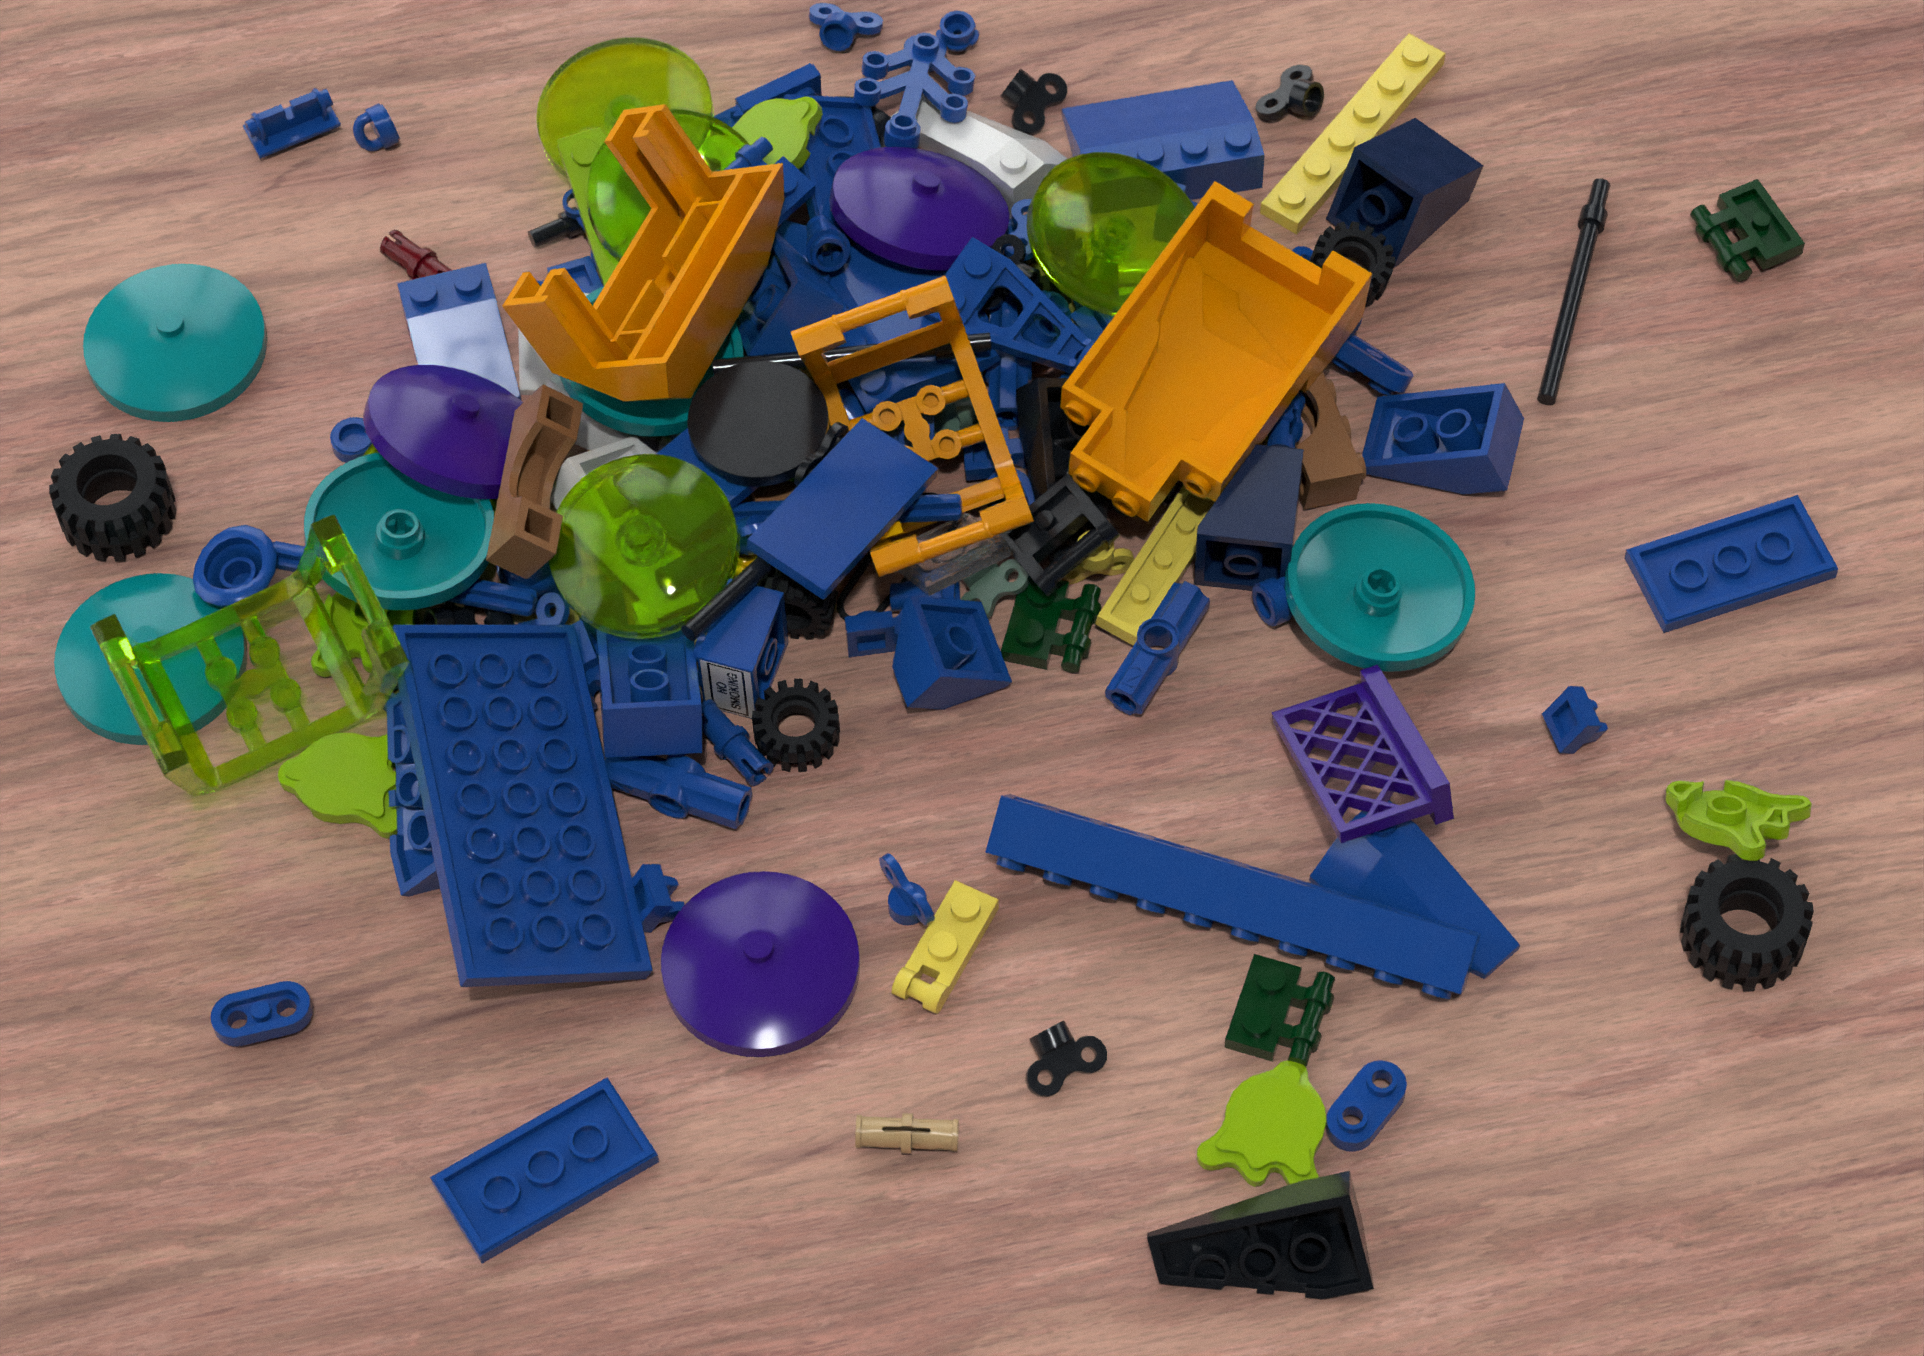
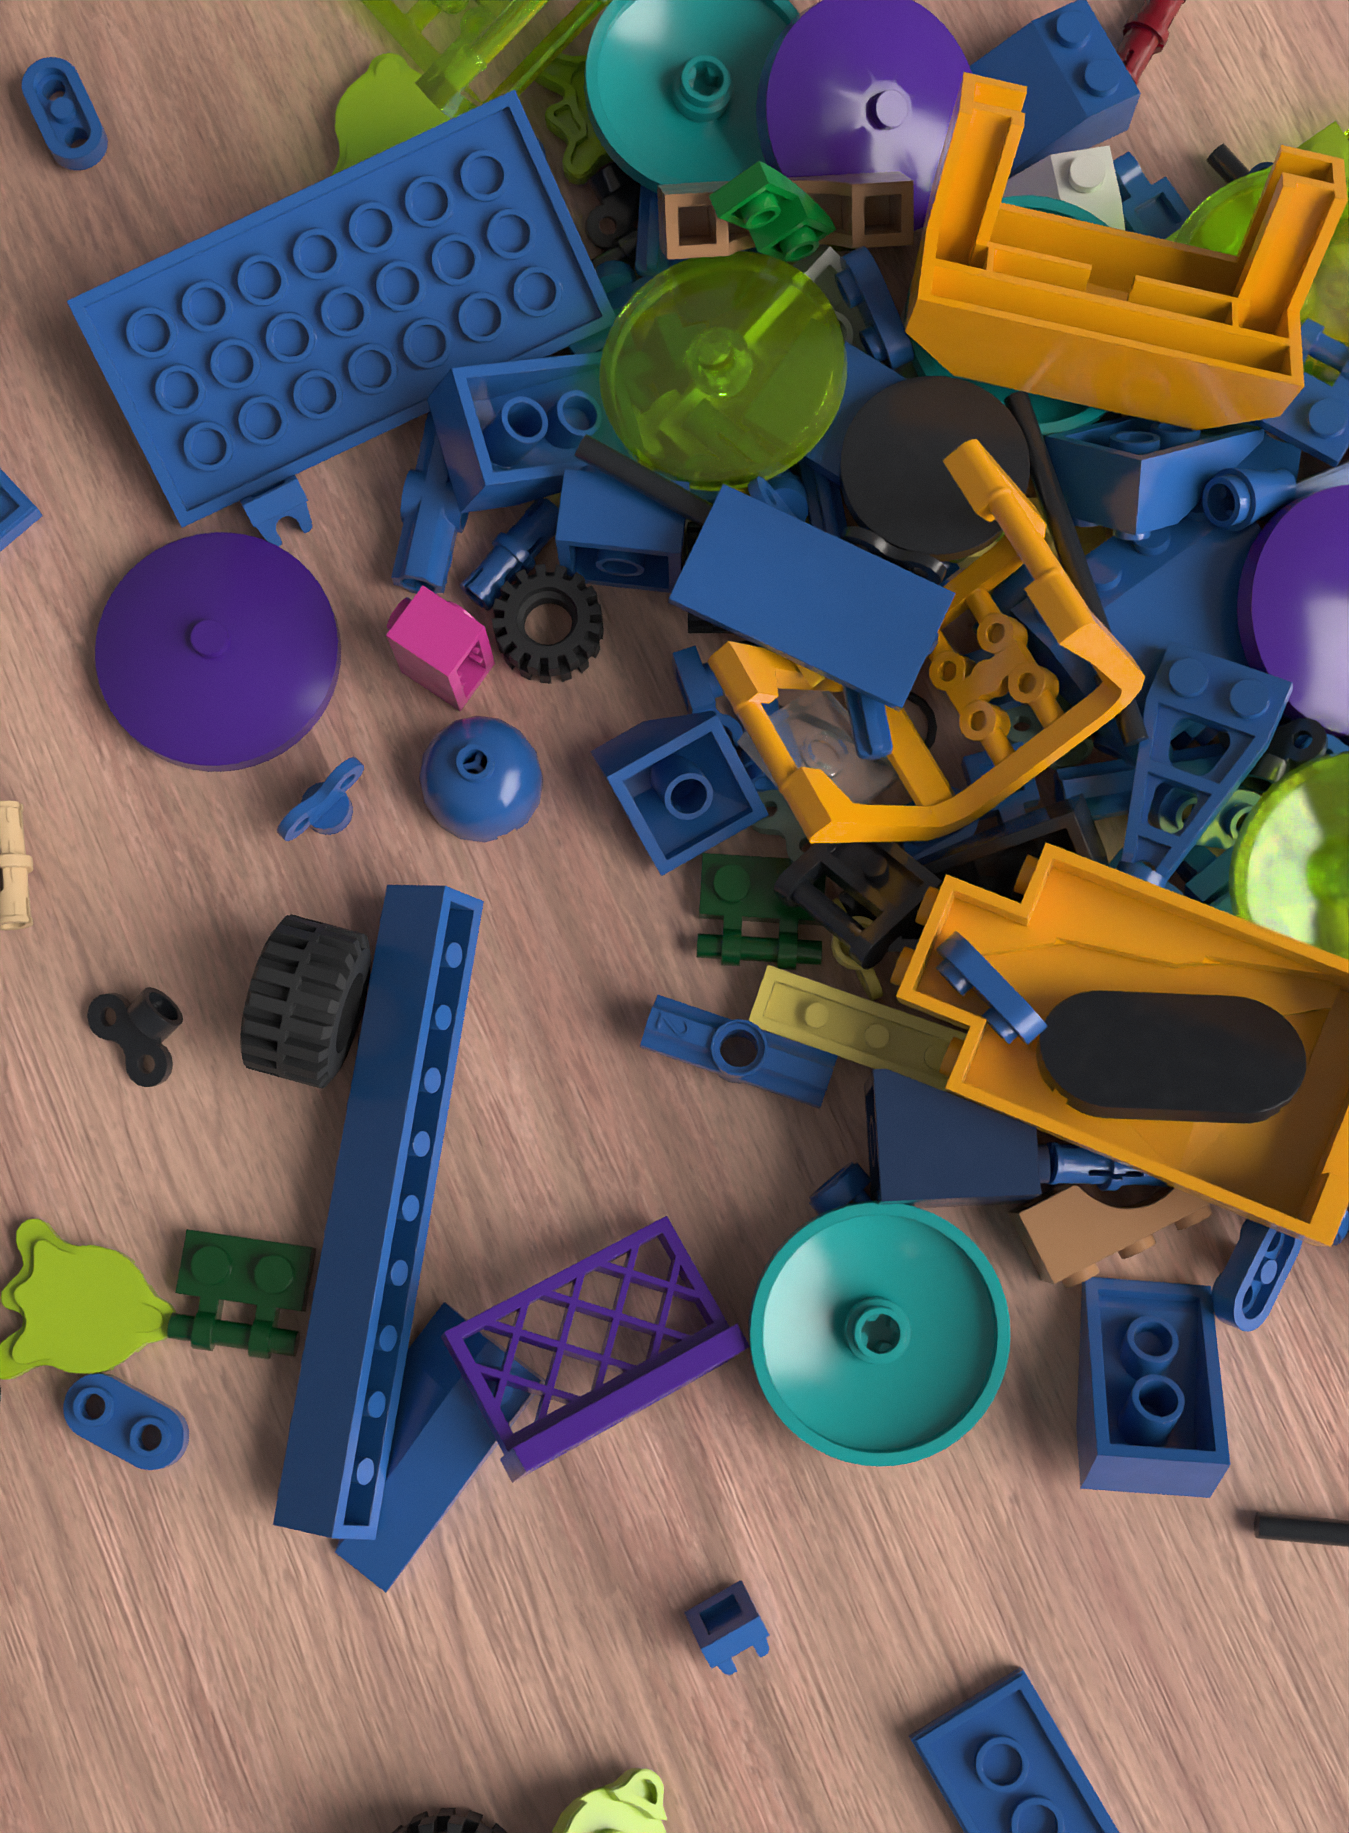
camera: 80 degrees right, 20 degrees up
light yellow plate [891,880,999,1014] -> none
none -> black tyre [240,914,371,1089]
none -> dark pink brick [386,585,495,711]
none -> blue cylinder [419,715,543,843]
none -> green slope [709,161,836,263]
none -> blue plate [834,246,914,370]
none -> blue plate [936,931,1047,1045]
none -> black tile [1036,991,1306,1124]

